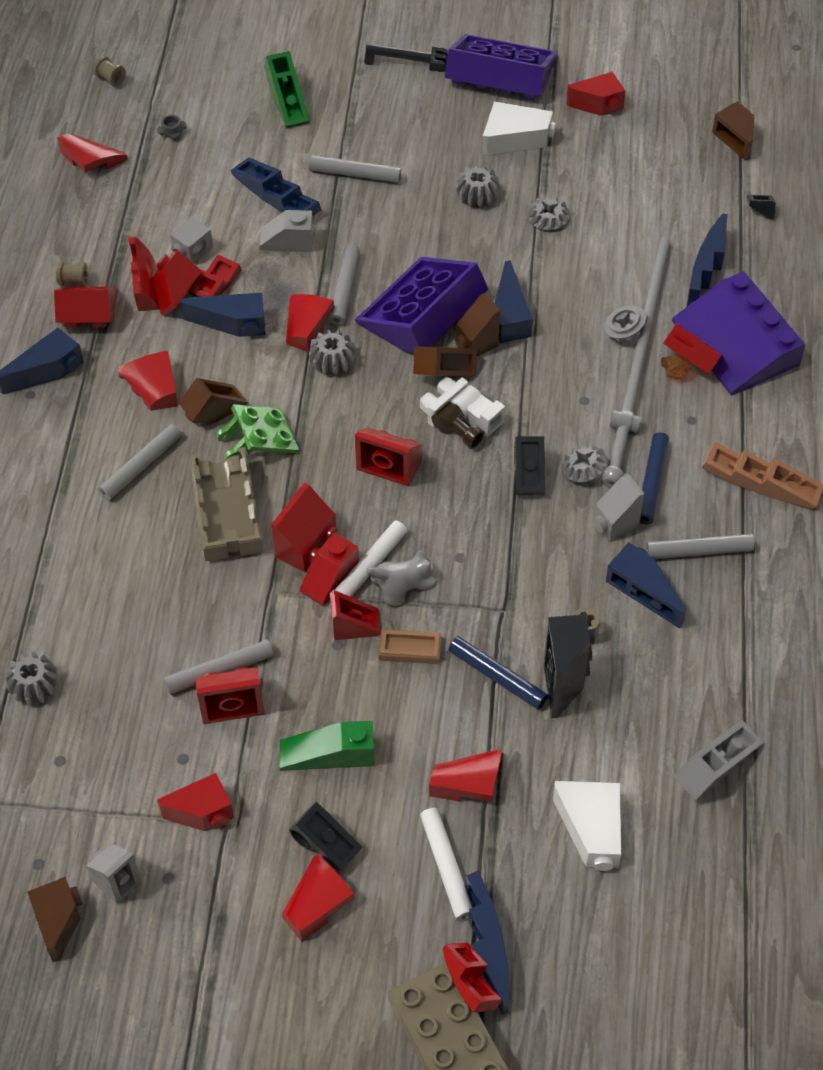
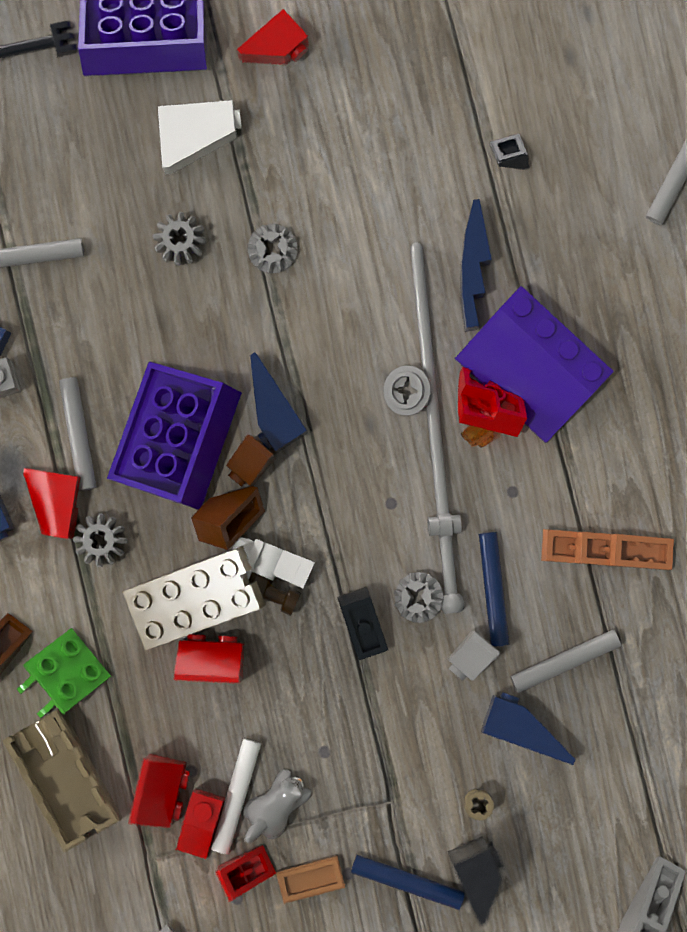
camera: 15 degrees left, 30 degrees up
reddish brown slope [712,101,754,161] -> none
none -> piece [122,546,265,651]

